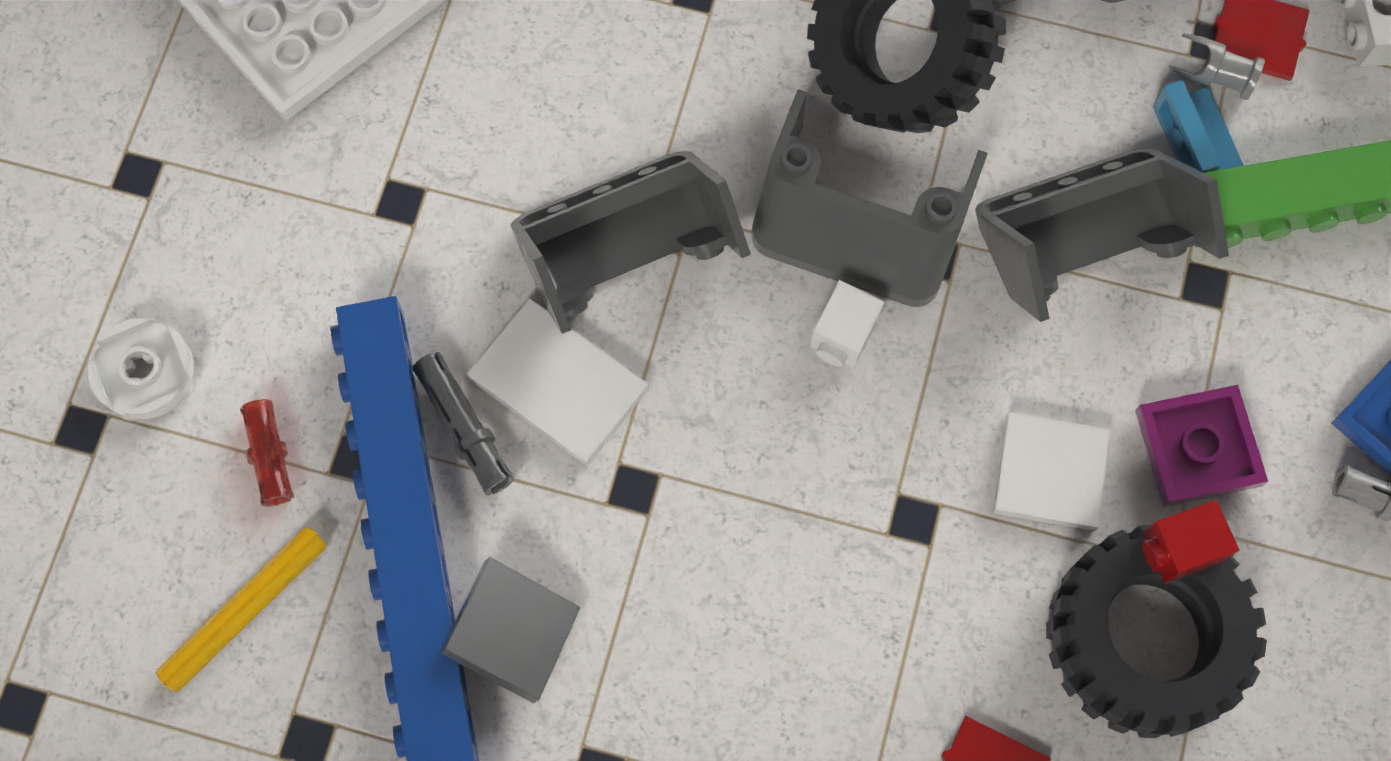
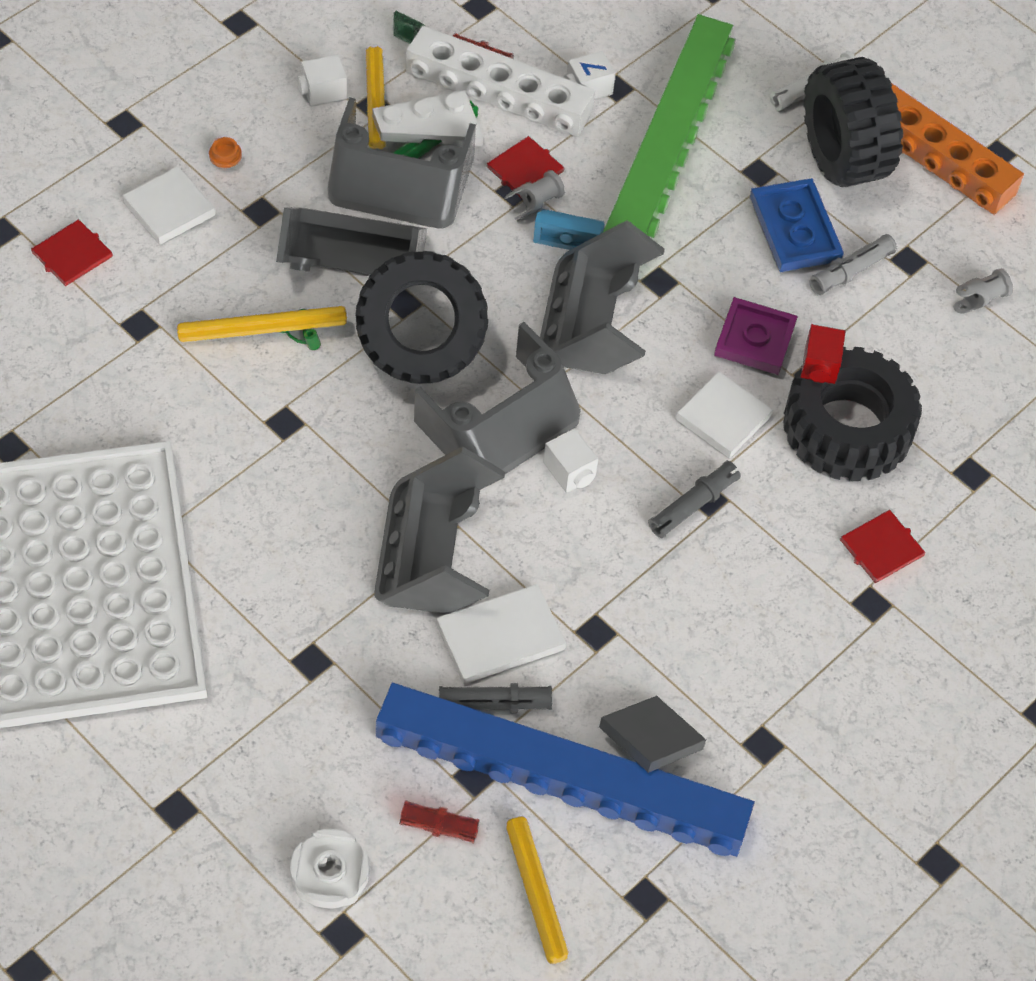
camera: 65 degrees left, 15 degrees down
none -> dark grey pin [648,460,741,538]

